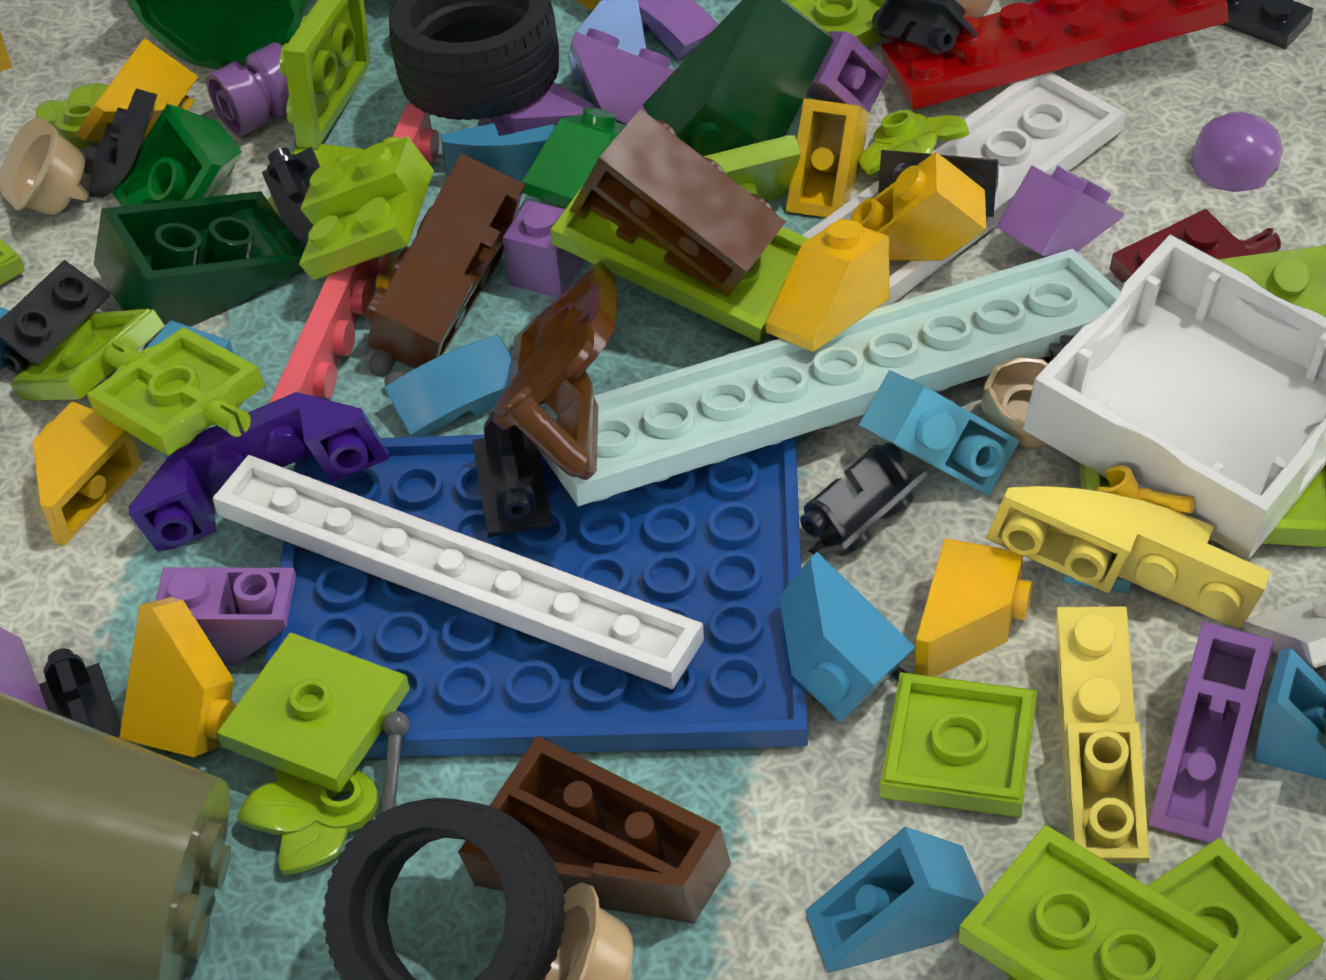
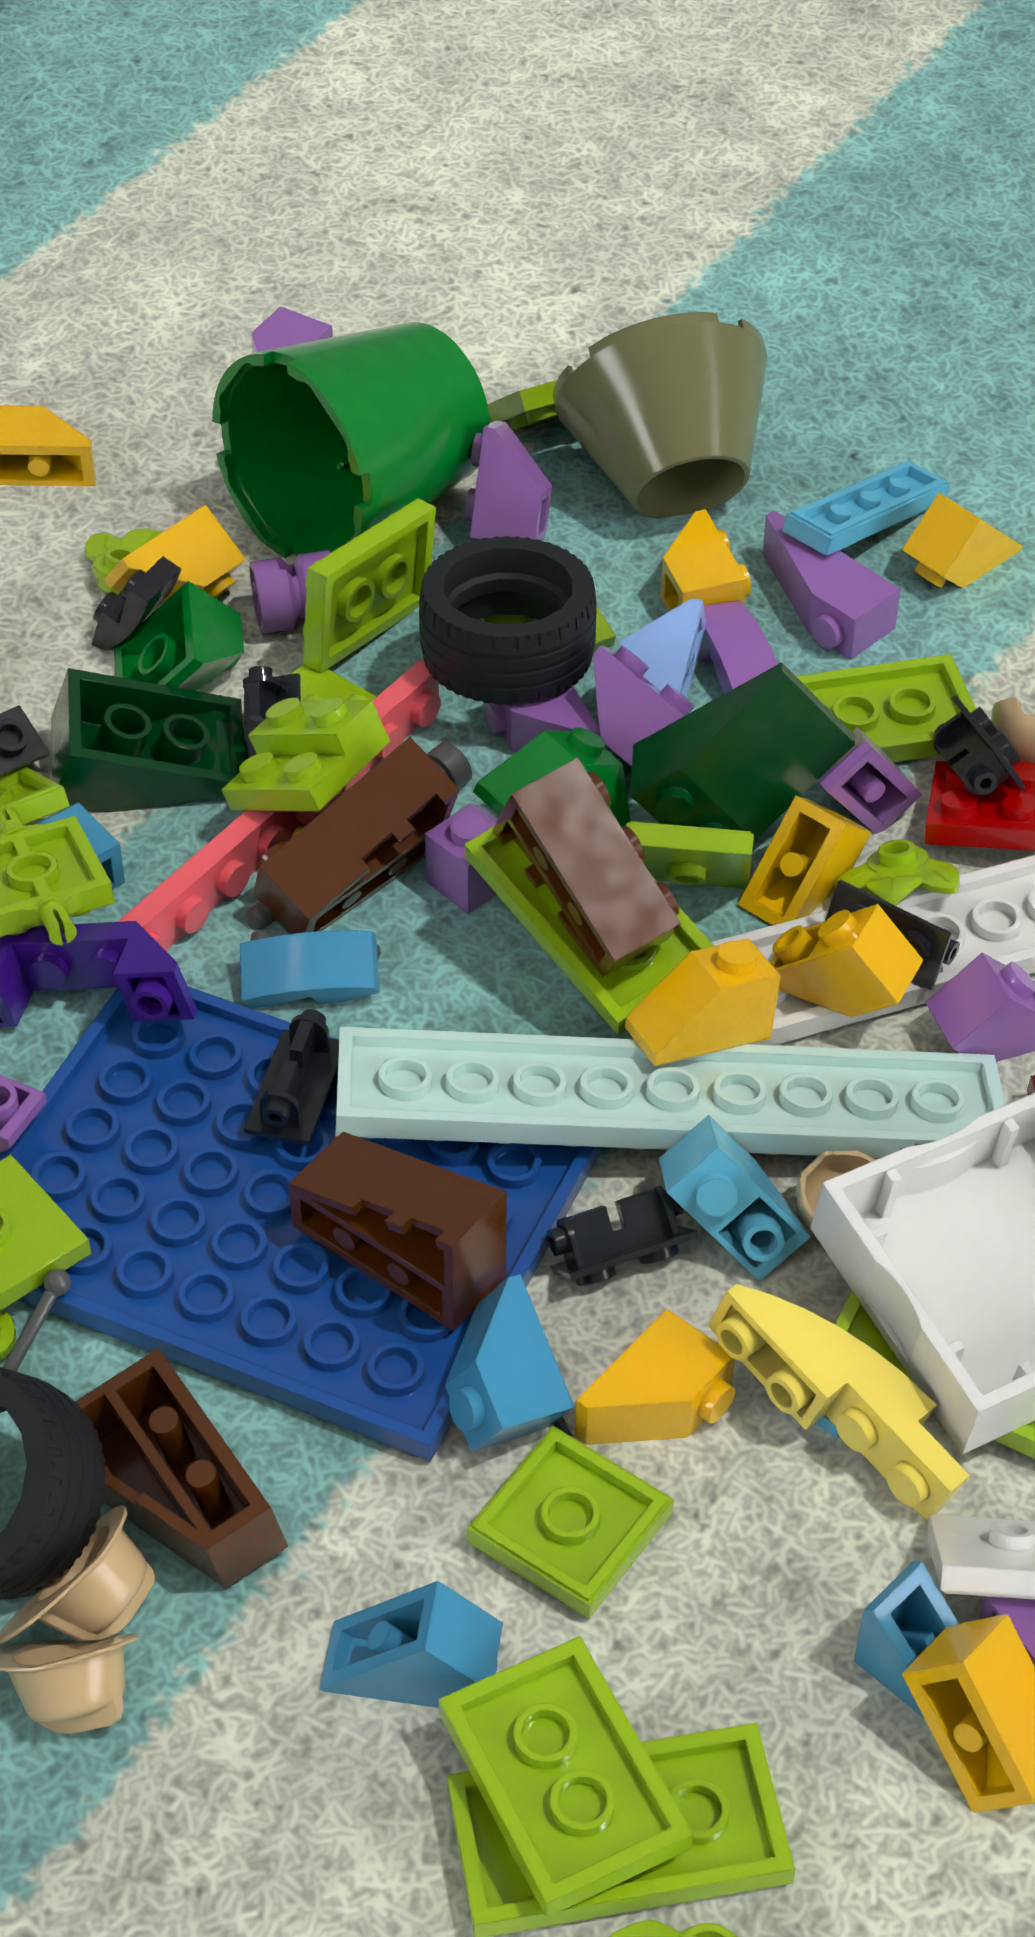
camera: 20 degrees right, 0 degrees up
tan piece [0,117,89,215] -> none
white plate [213,455,704,689] -> none
dark azure slope [440,123,555,182] -> none
reddish brown plate [493,261,617,480] -> none
light yellow slope [1055,606,1150,863] -> none
yellow hand [1096,465,1196,514] -> none
medium lavender slope [1148,621,1273,844] -> none
none -> reddish brown wedge [289,1132,507,1331]

